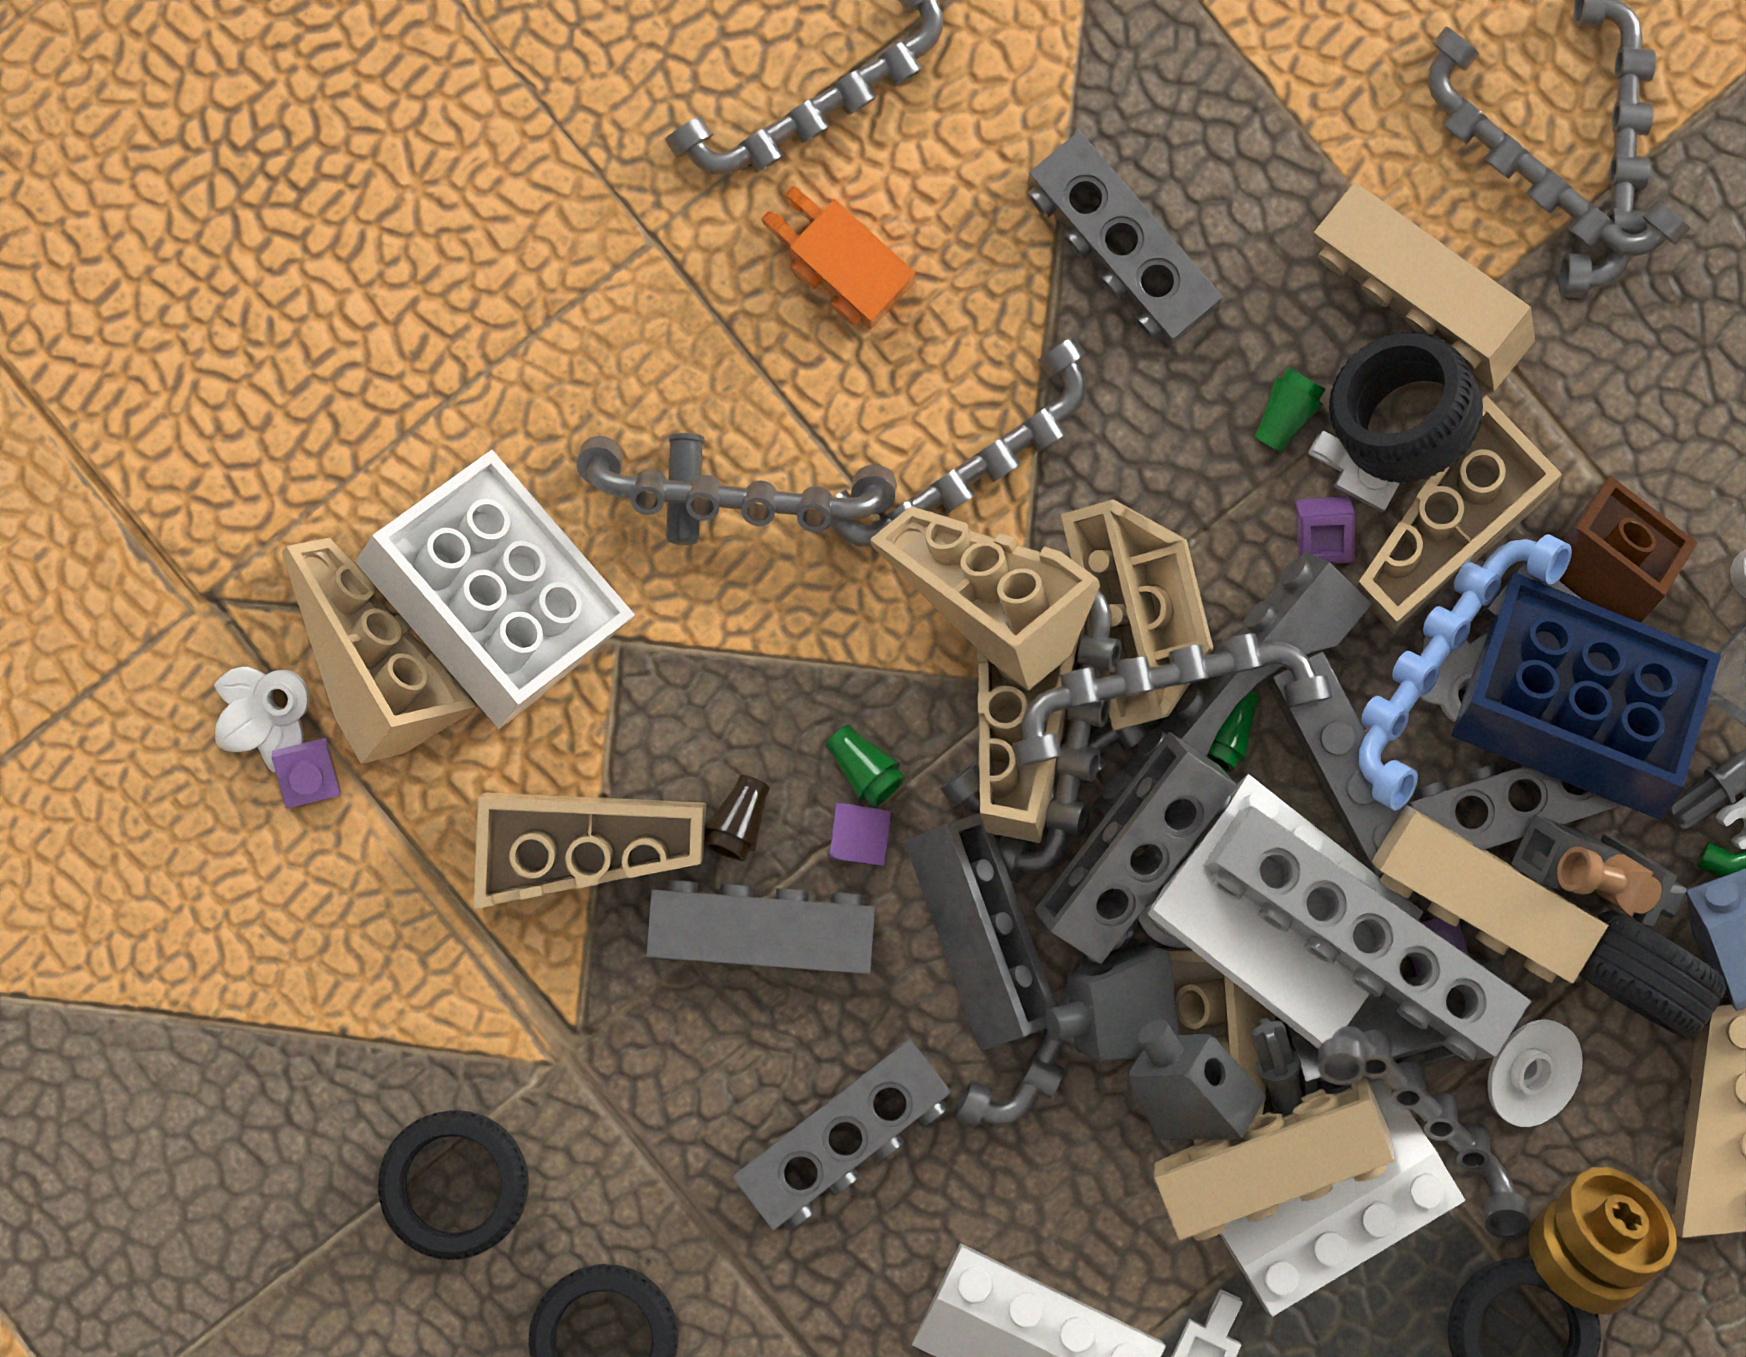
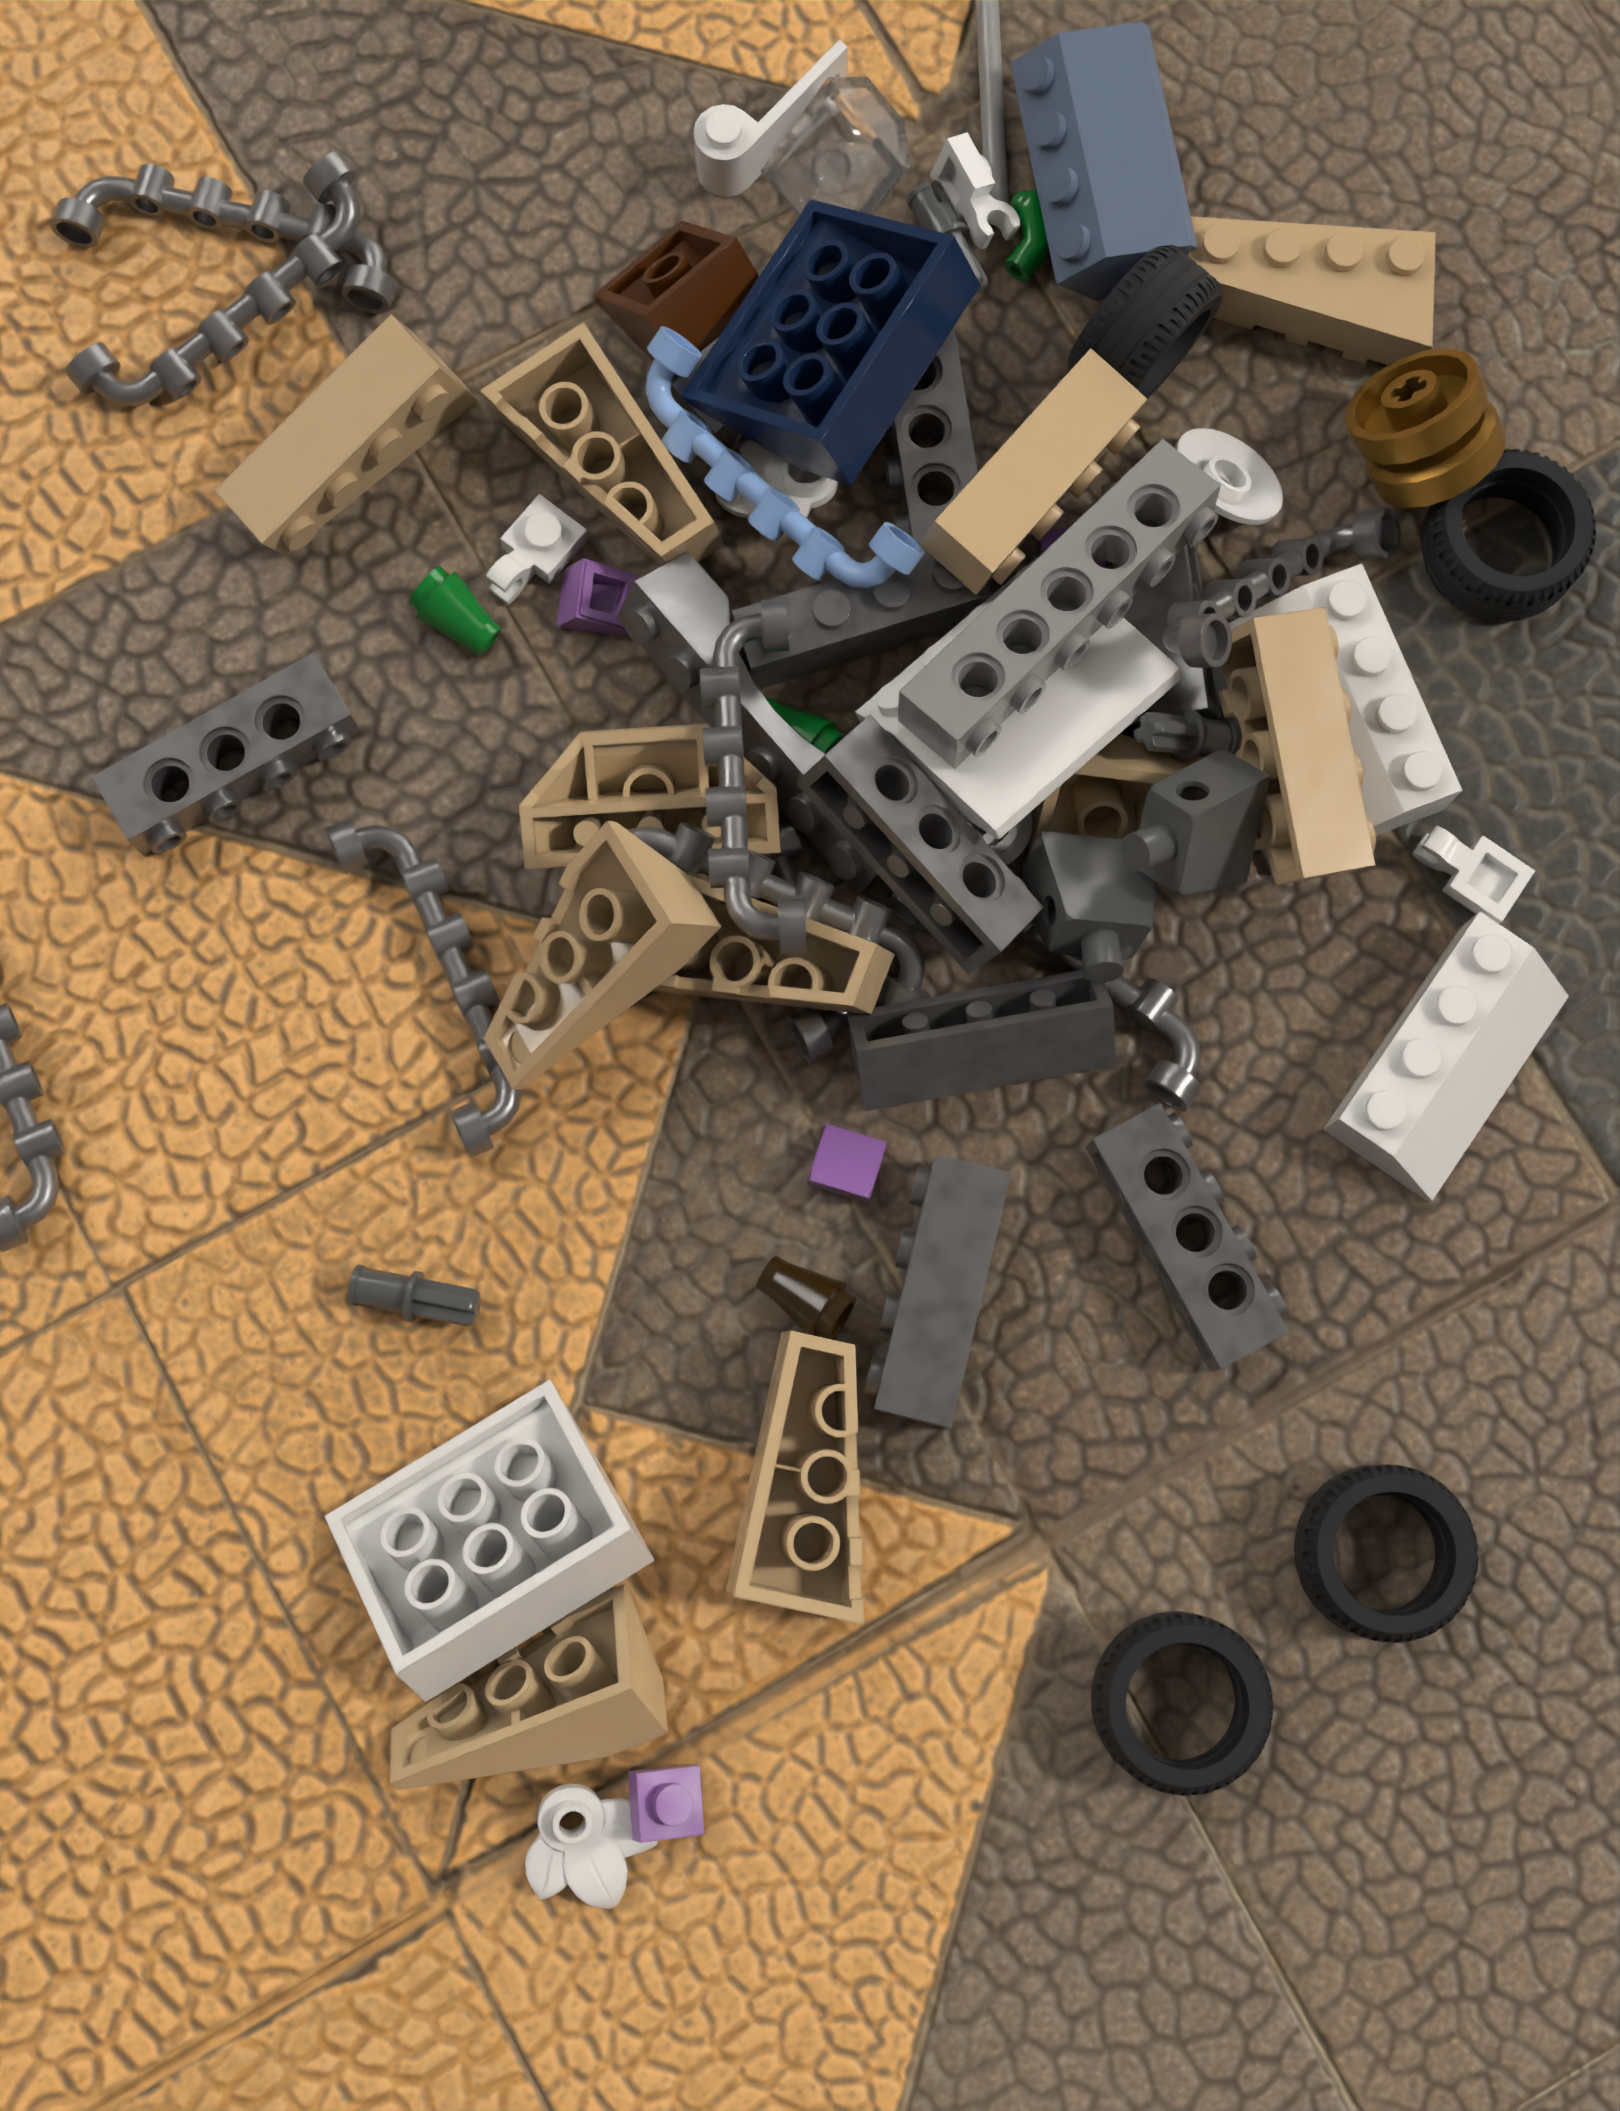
camera: 80 degrees left, 5 degrees down
flat silver bar [576,436,897,532] -> none
orange hinge [760,186,916,330] -> none
green cone [825,724,905,807] -> none
black tyre [1329,331,1483,483] -> none
hips [1511,815,1686,927] -> none

